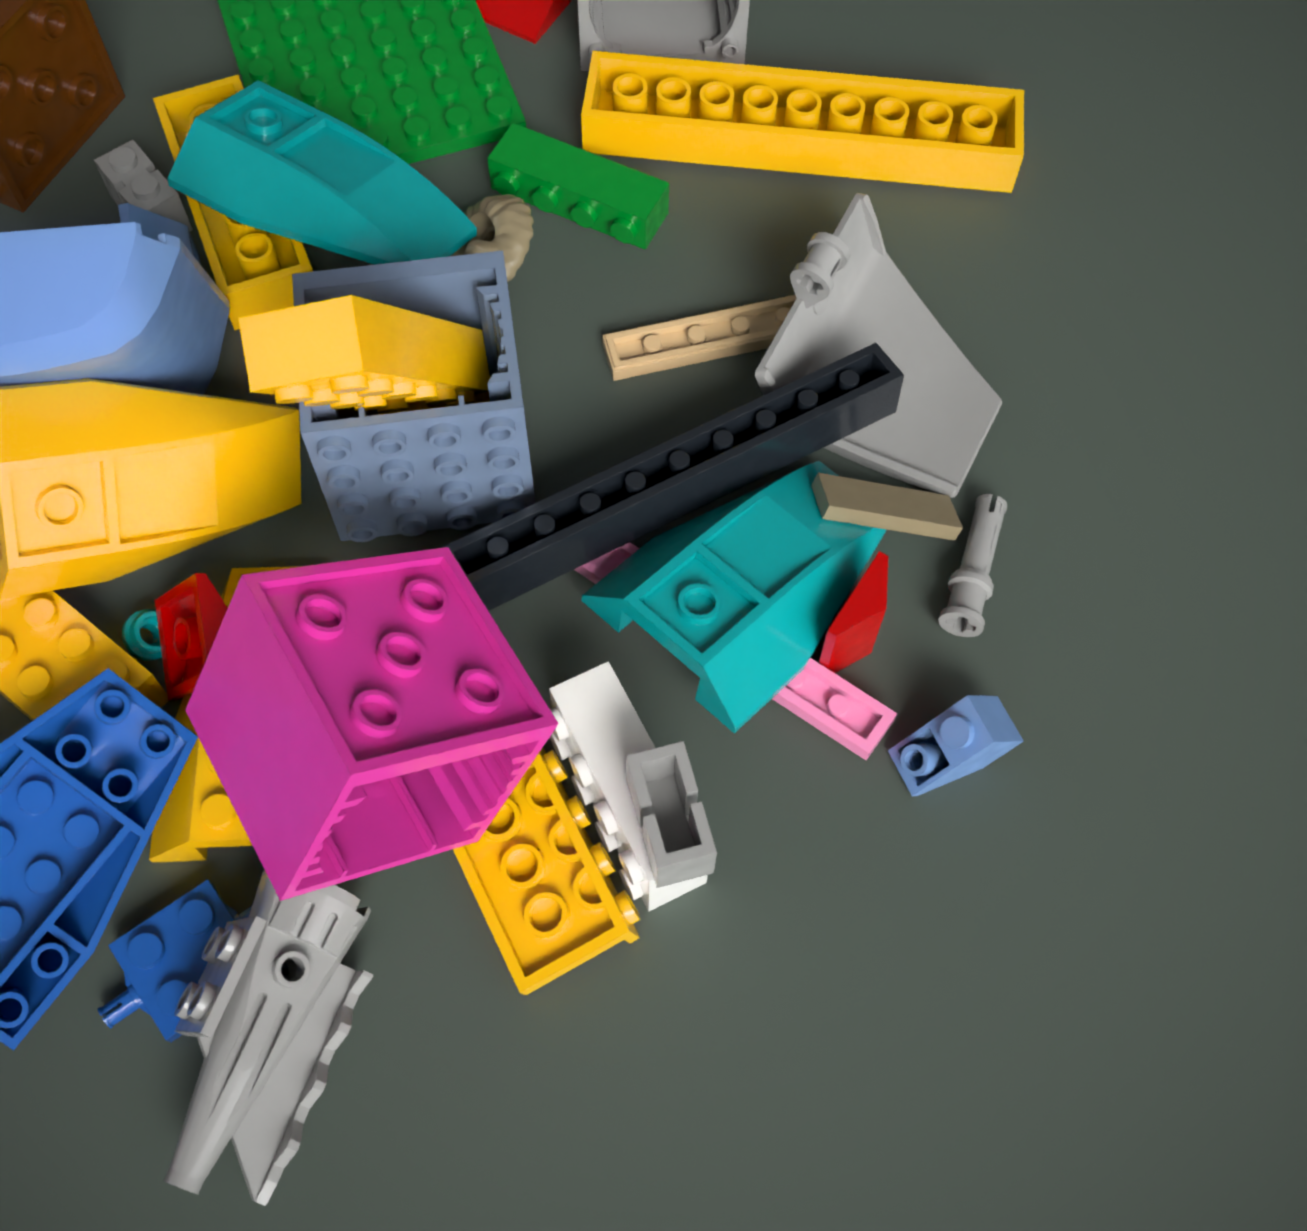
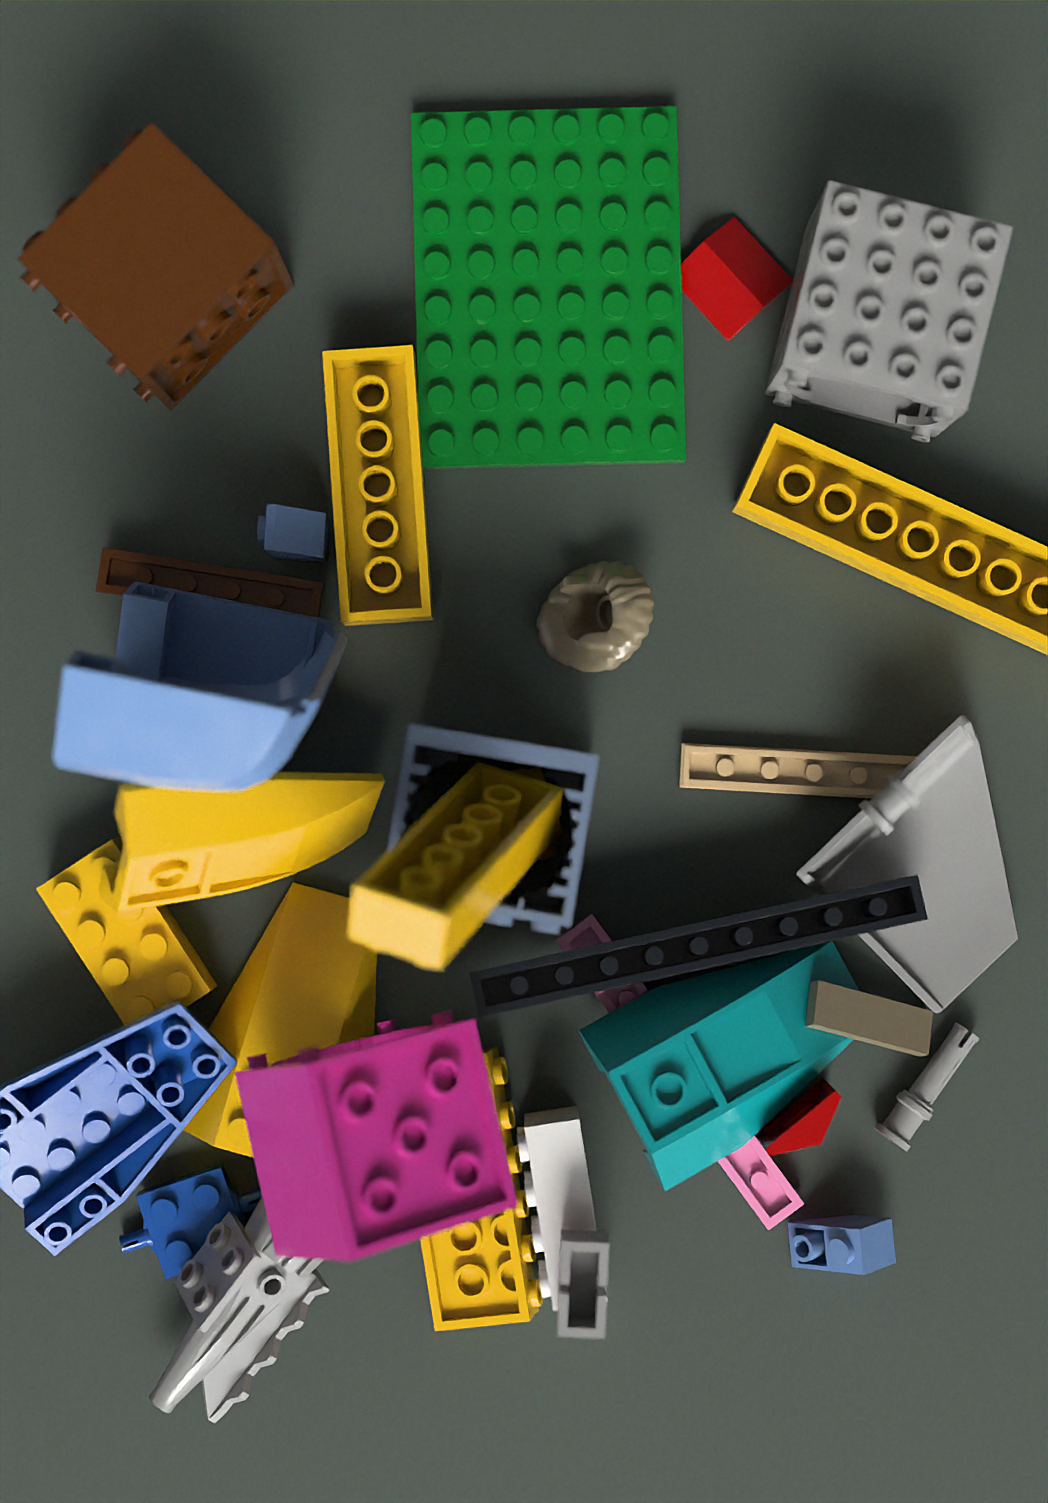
camera: 20 degrees right, 25 degrees up
light grey piece [94,140,193,231] -> none
teal plate [122,609,162,661] -> none
red slope [155,573,228,701] -> none
teal wedge [168,80,477,265] -> none
green brick [487,123,669,250] -> none

